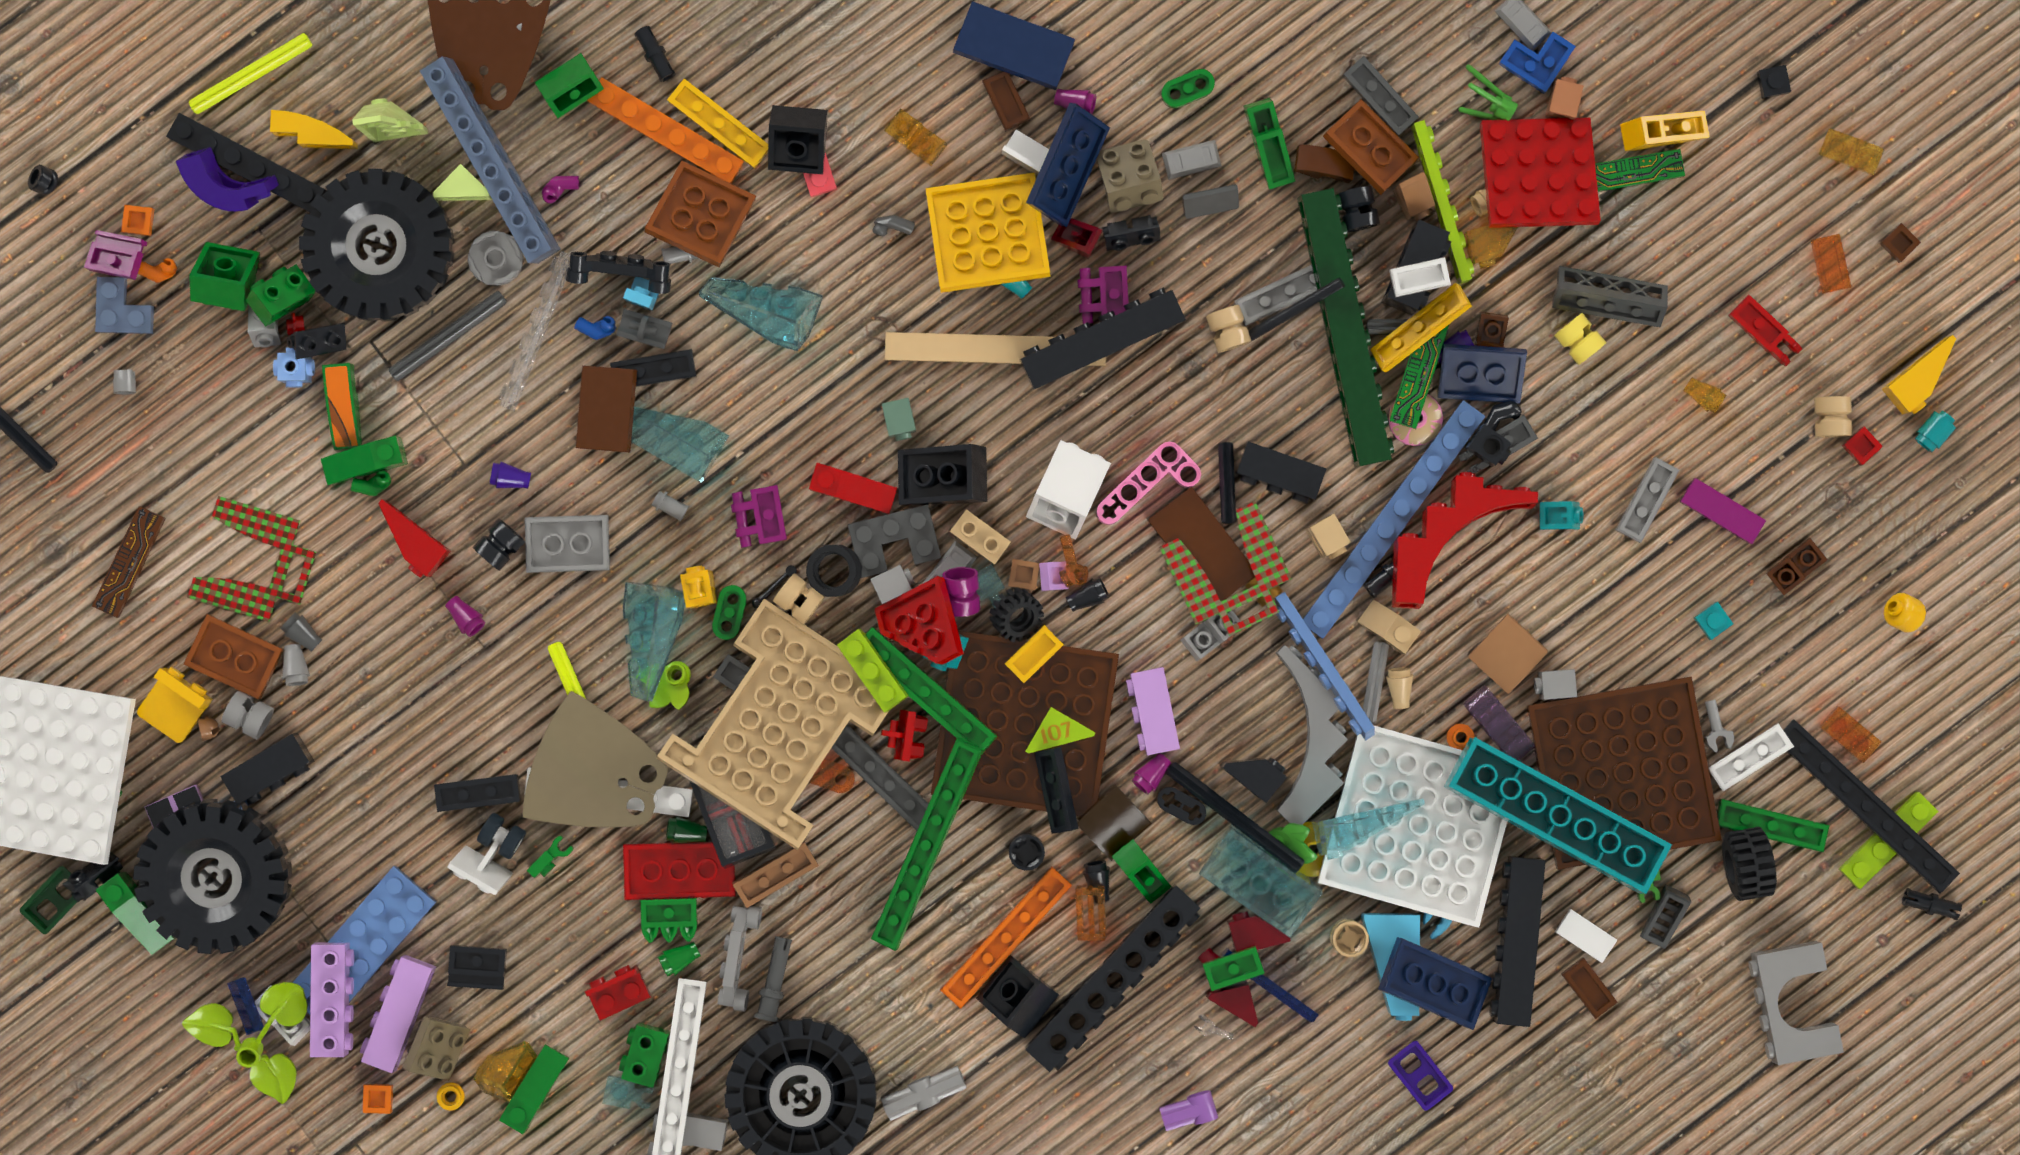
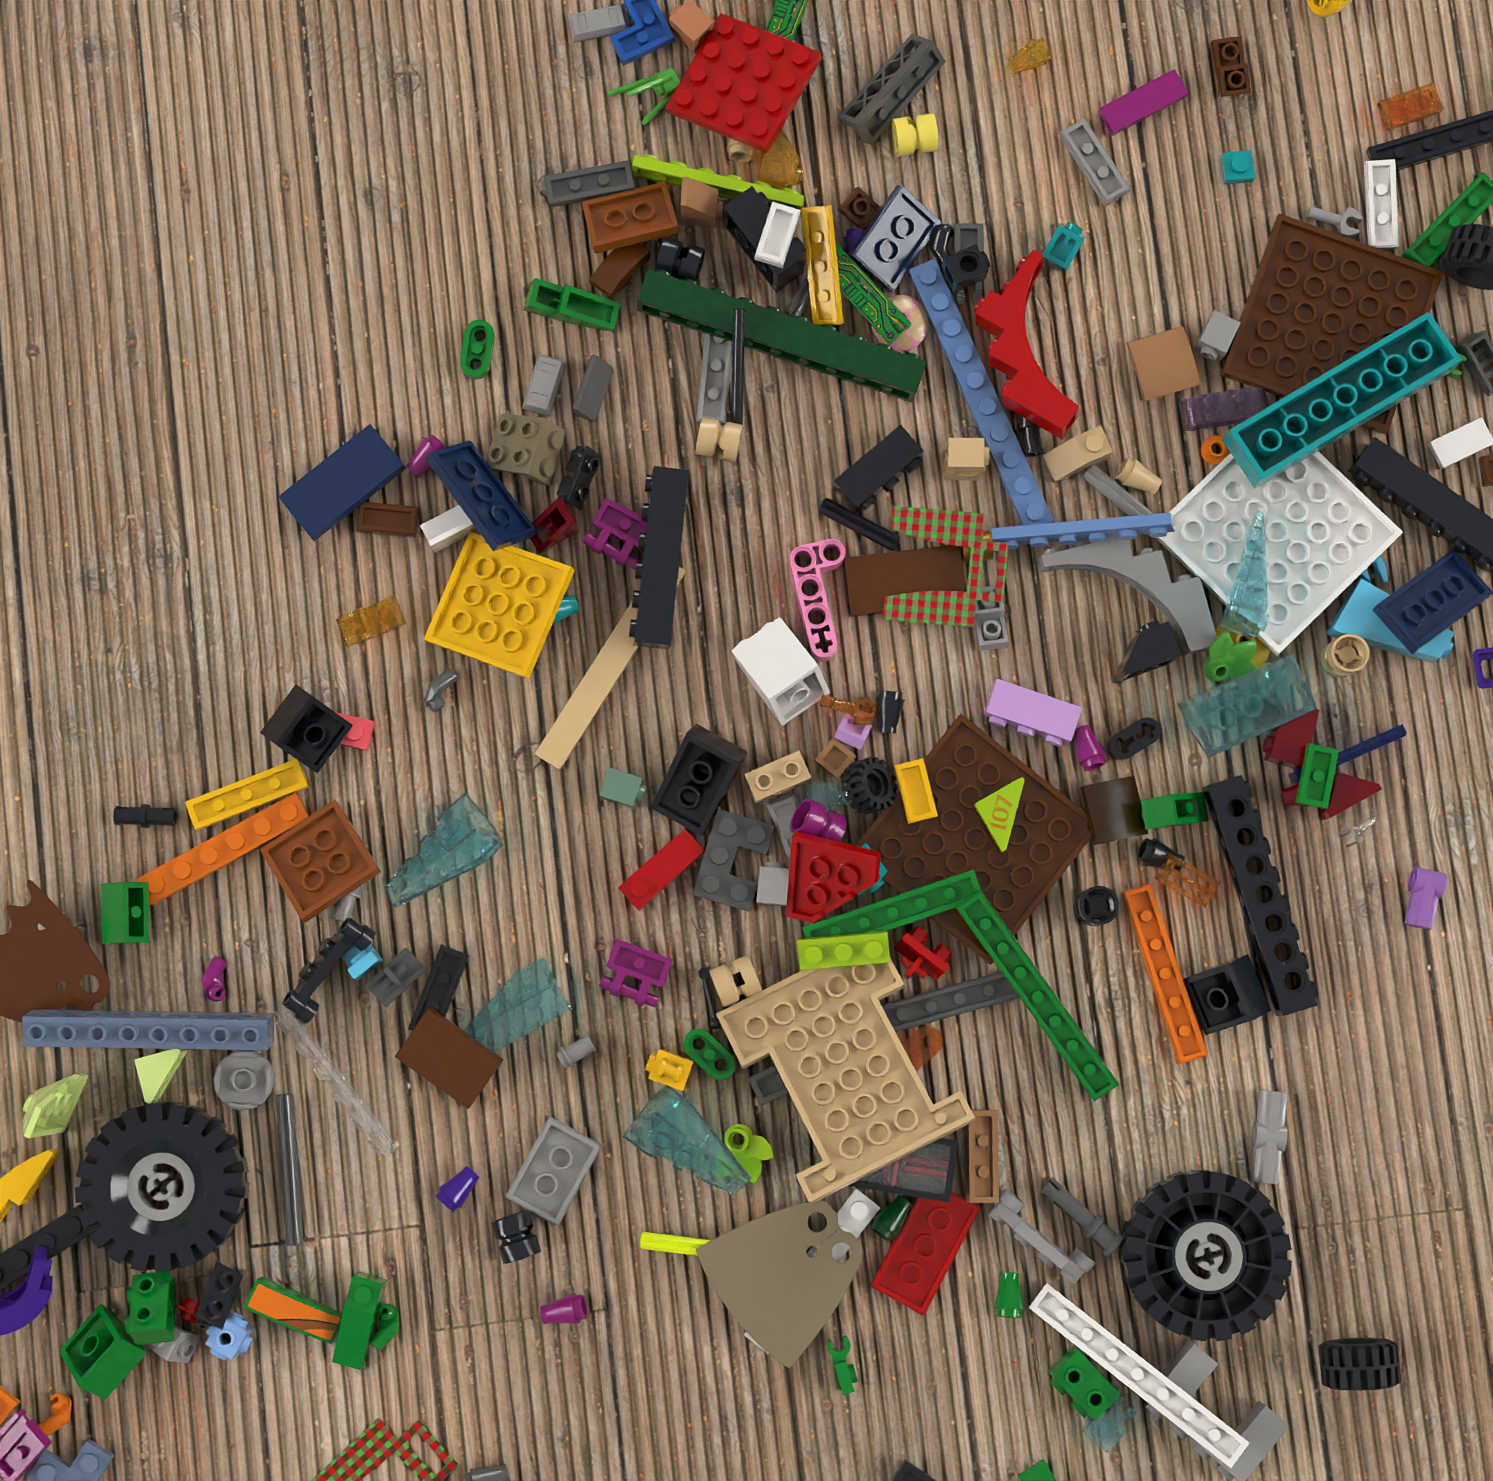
camera: 60 degrees left, 5 degrees down
red slope [378,499,451,578] -> none
black plate [434,774,521,812] -> none
white plate [447,813,526,895] -> none
blue arm [574,316,616,340] -> none
red bracket [585,965,651,1021] -> none
green plate [640,898,698,943] -> none
black tyre [806,545,862,597] -> none
black plate [1034,747,1079,834] -> none
black axle [1166,762,1305,872] -> none

